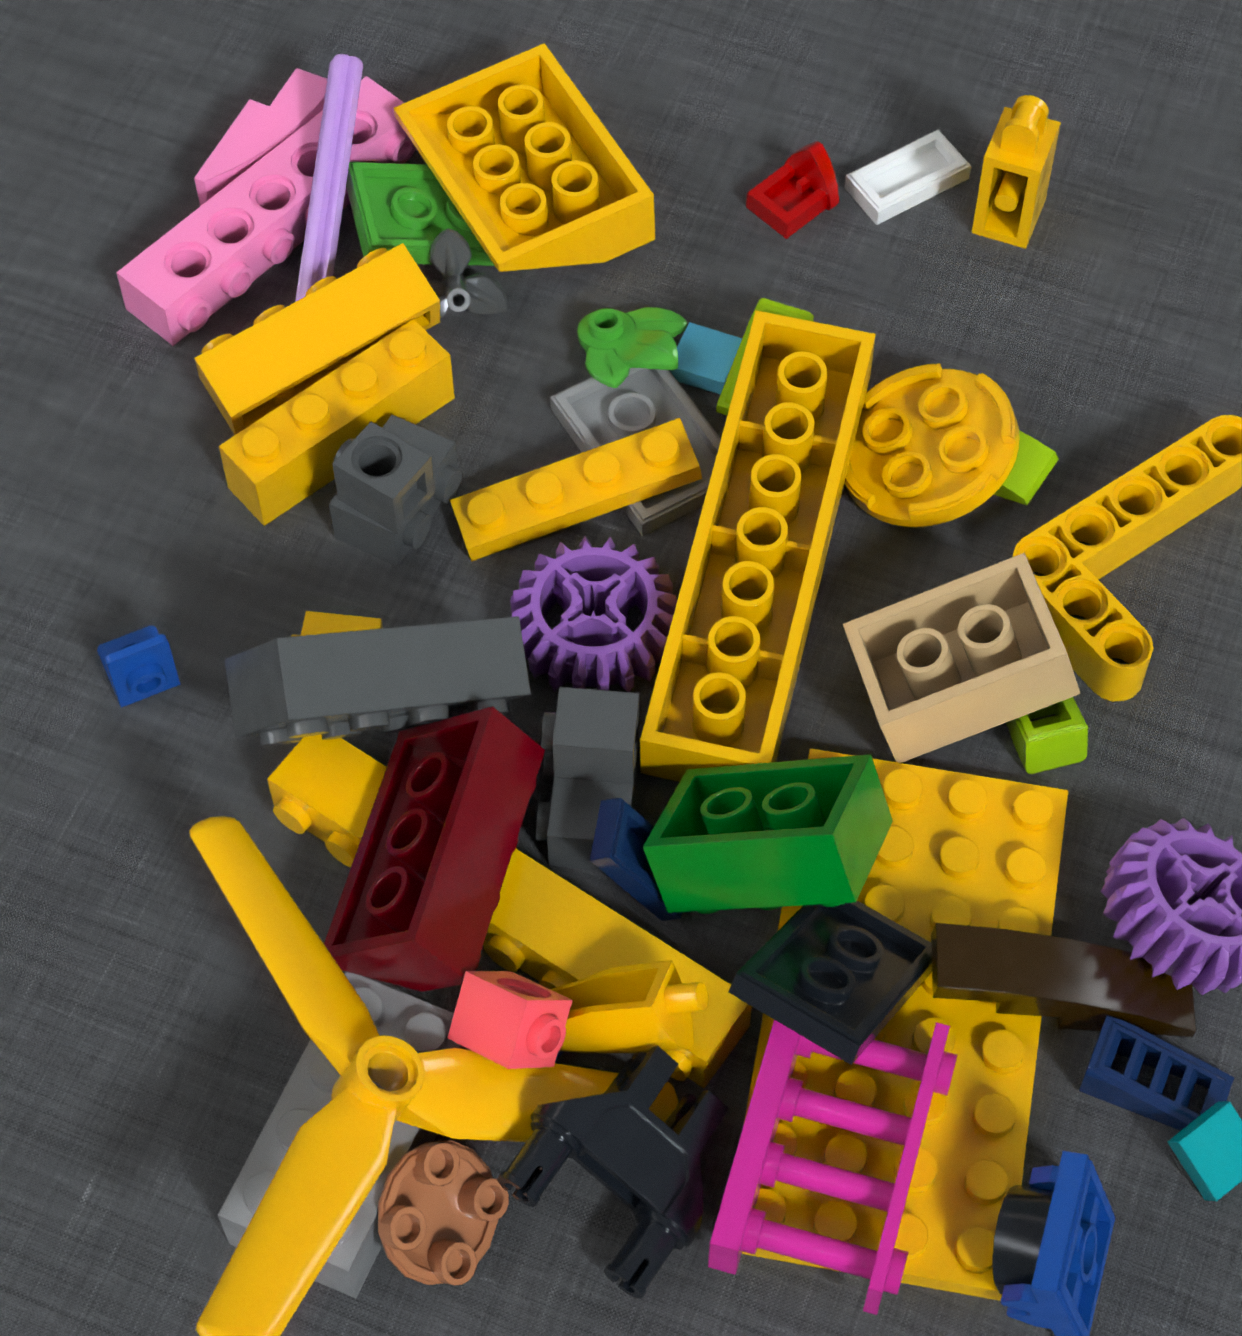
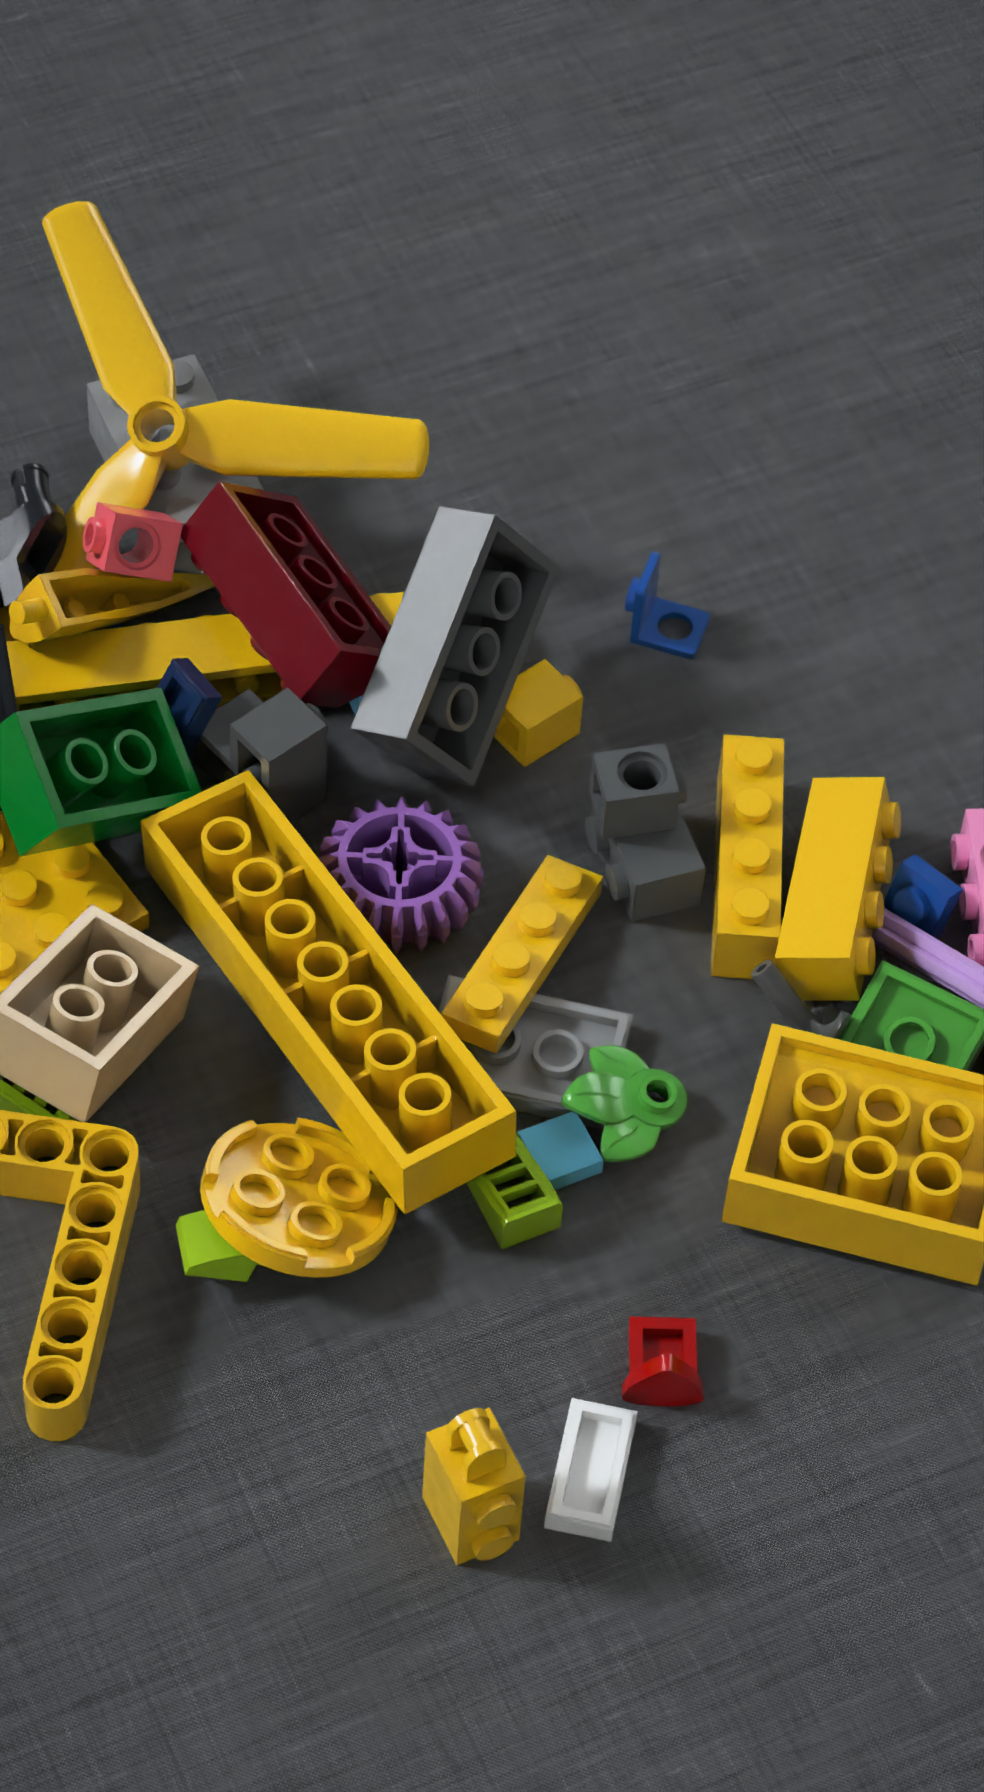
camera: 130 degrees right, 5 degrees down
nougat dish [378,1140,509,1286] -> none
none -> blue plate [884,854,963,938]

